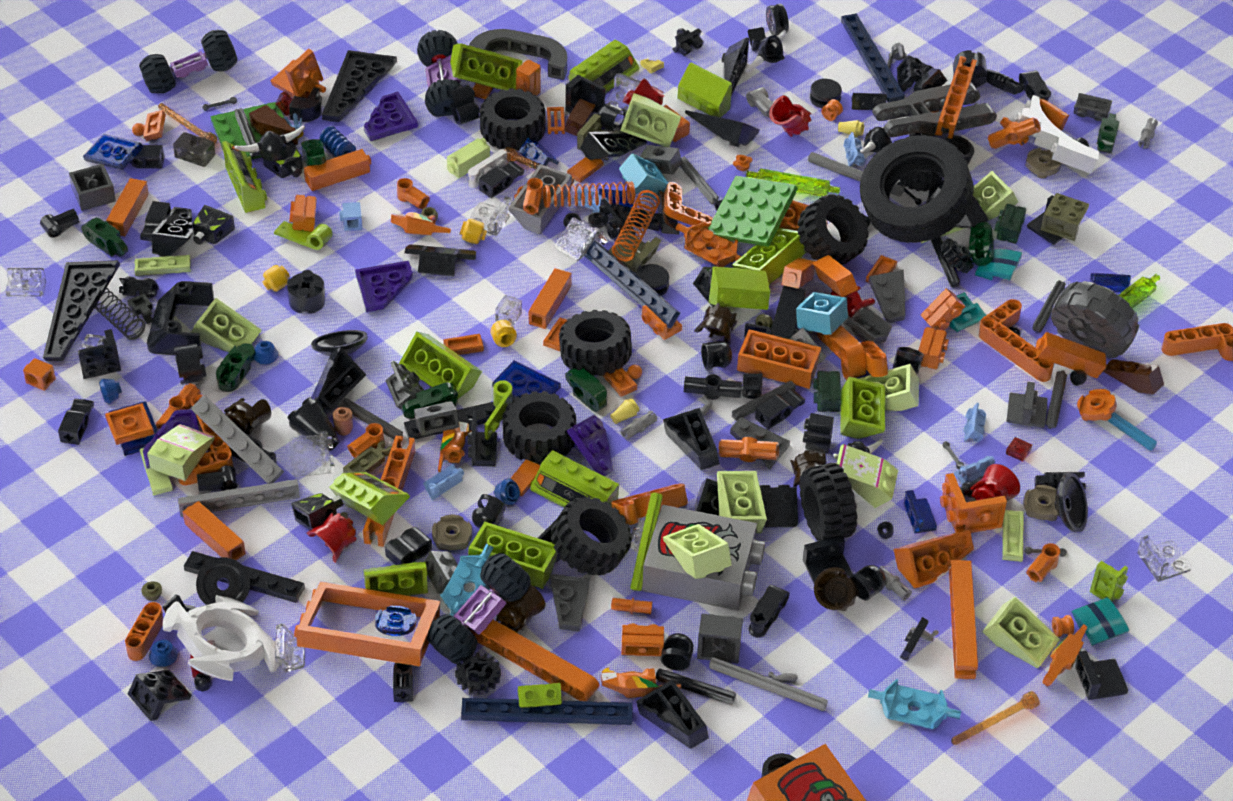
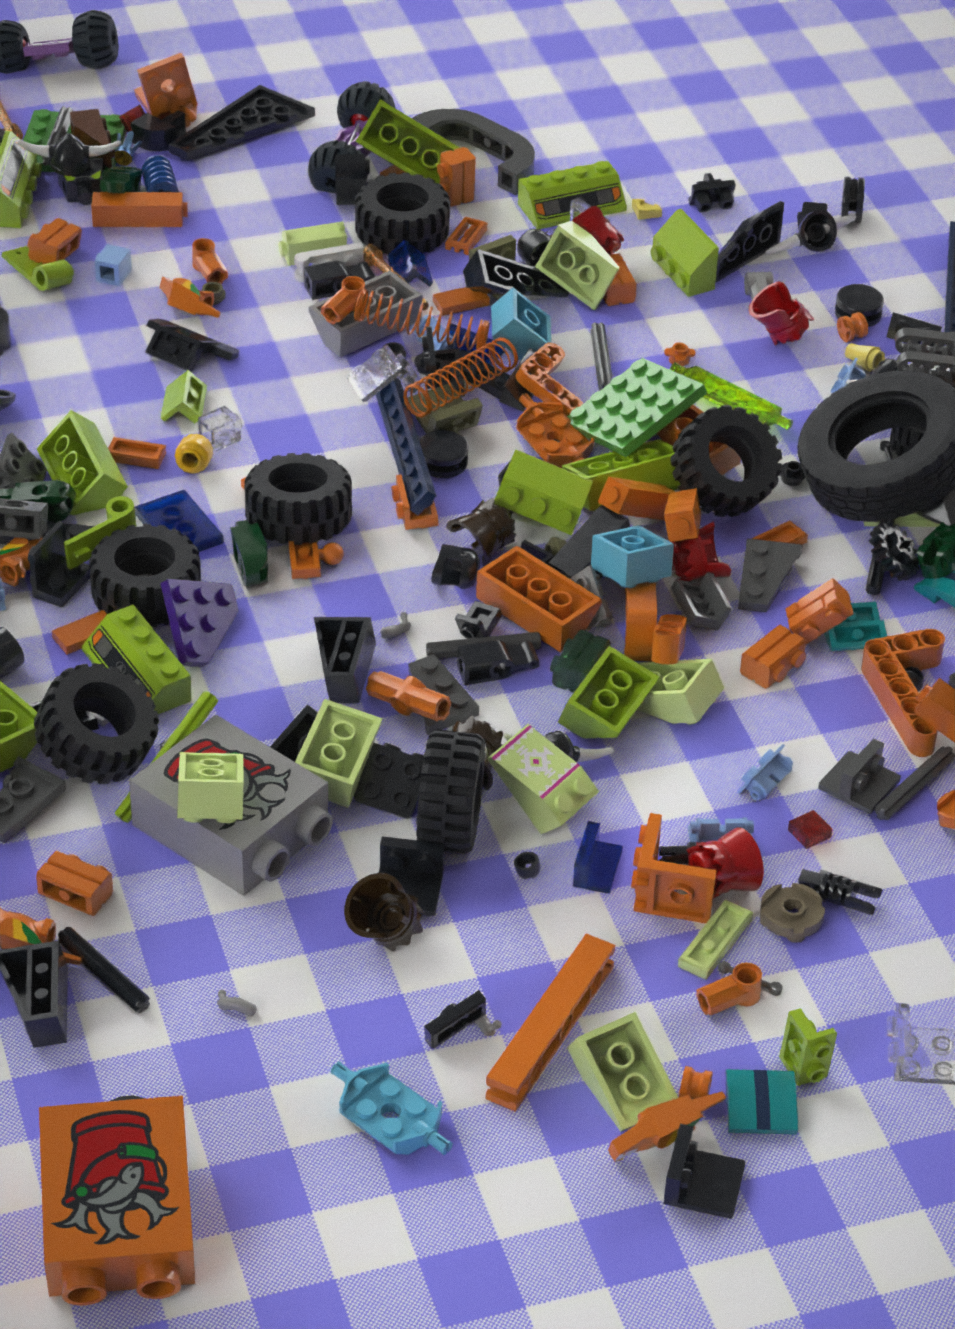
camera: 25 degrees right, 5 degrees down
dark grey hinge [202,97,237,111] -> none
dark purple plate [355,260,413,312] -> none
dark purple plate [364,92,418,142] -> none
yellow head [459,218,487,244] -> none
clear bracket [466,196,512,236] -> none
blue cone [494,478,520,506] -> none
orange brick [528,268,572,329] -> none
reddish brown brick [564,99,596,136] -> none
black bracket [565,75,605,114] -> none
light yellow cone [610,398,639,424] -> none
orange beam [611,483,688,525] -> none
orange axle [611,598,652,615] -> none
light grey pin [620,411,657,440] -> none
dark grey brick [640,145,682,175] -> none
black helmet [660,633,694,671] -> none
black piece [683,374,742,400] -> none
black wedge [685,110,760,148] -> none
dark grey brick [697,613,743,664] -> none
light grey axle [709,657,828,711] -> none
black piece [748,584,790,638] -> none
black brick [802,413,834,453] -> none
light grey axle [808,152,904,197] -> none
black helmet [850,565,886,601] -> none
light grey pin [880,566,912,601] -> none
black helmet [893,347,924,375] -> none
orange wedge [893,530,974,588] -> none
dark grey hinge [942,441,964,469] -> none
clear orange piece [951,691,1040,745] -> none
black dish [1054,473,1088,533] -> none
none -> lime panel [160,370,207,424]

